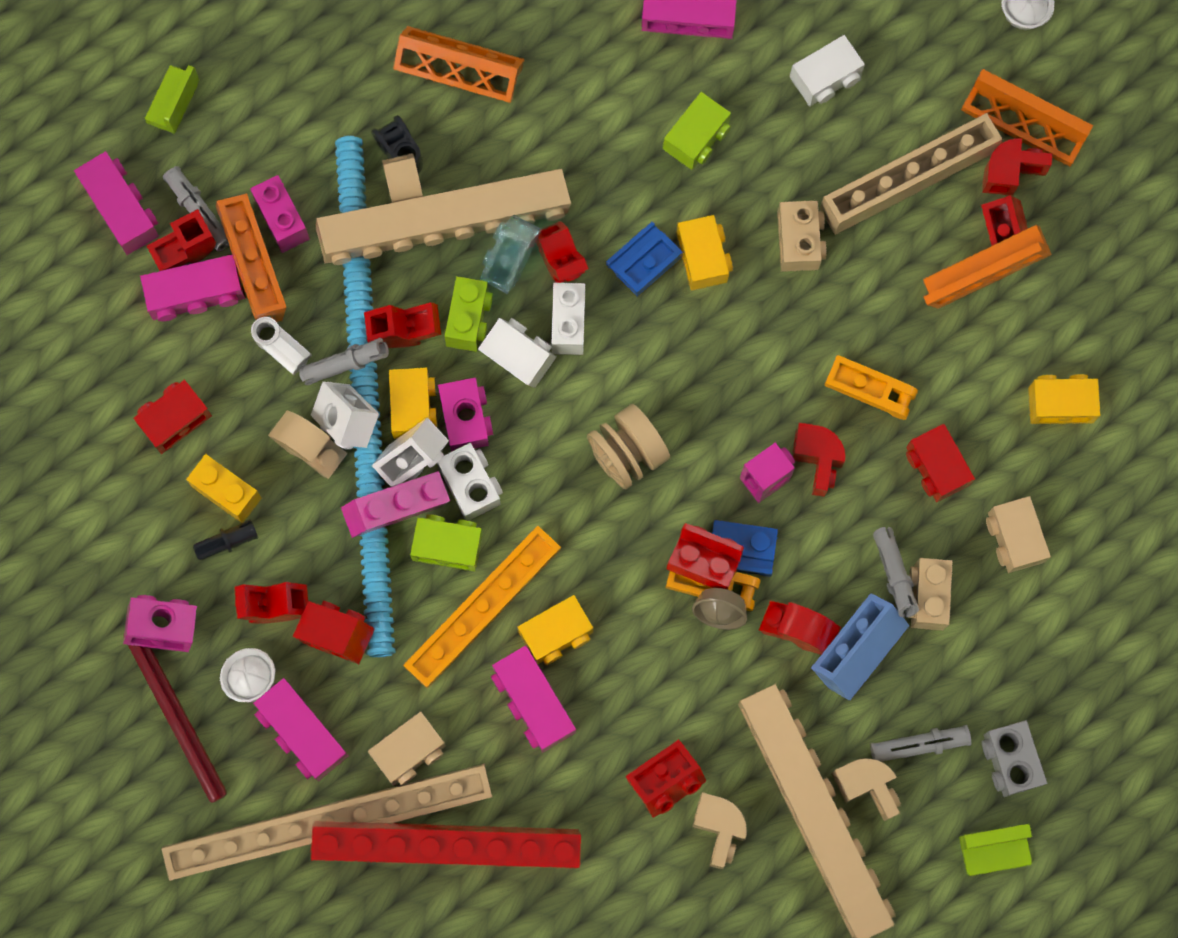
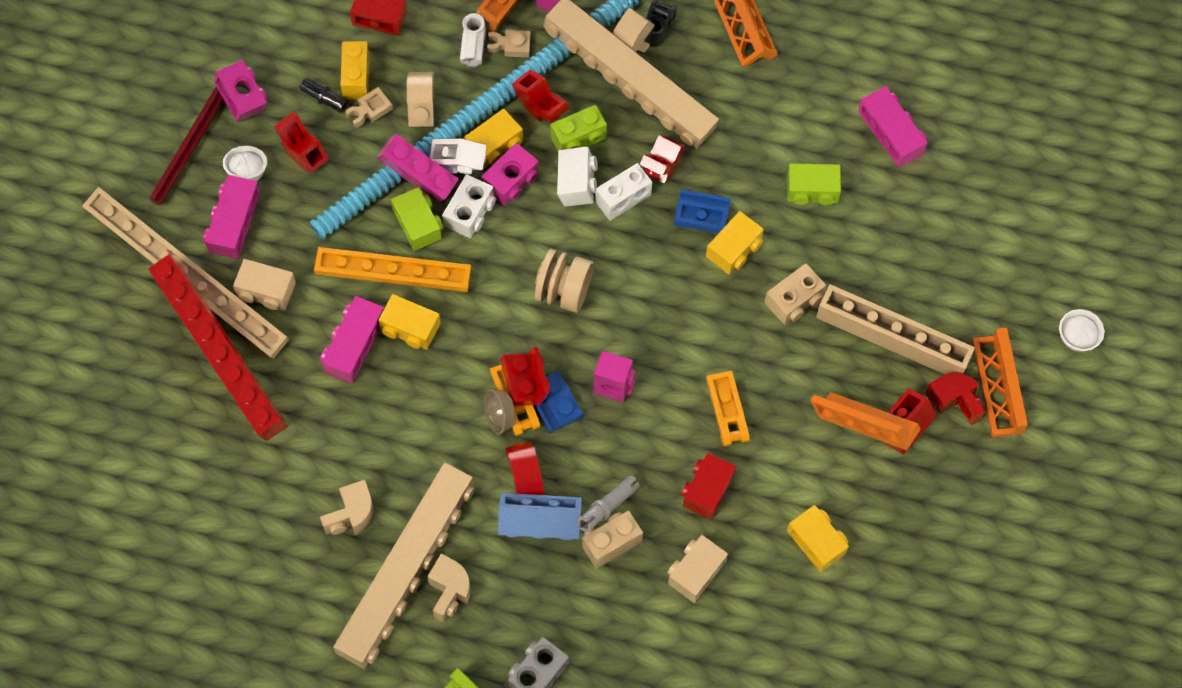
camera: 55 degrees right, 10 degrees down
red brick [292,600,375,664] -> none
light grey pin [299,338,389,385] -> none
white brick [311,381,379,449] -> none
clear light blue brick [480,215,541,294] -> none
red bracket [625,739,706,818] -> none
white brick [790,35,865,106] -> none
red brick [792,422,845,497] -> none
light grey pin [870,725,971,762] -> none
none -> tan plate [346,87,393,128]
none -> tan plate [487,30,531,57]

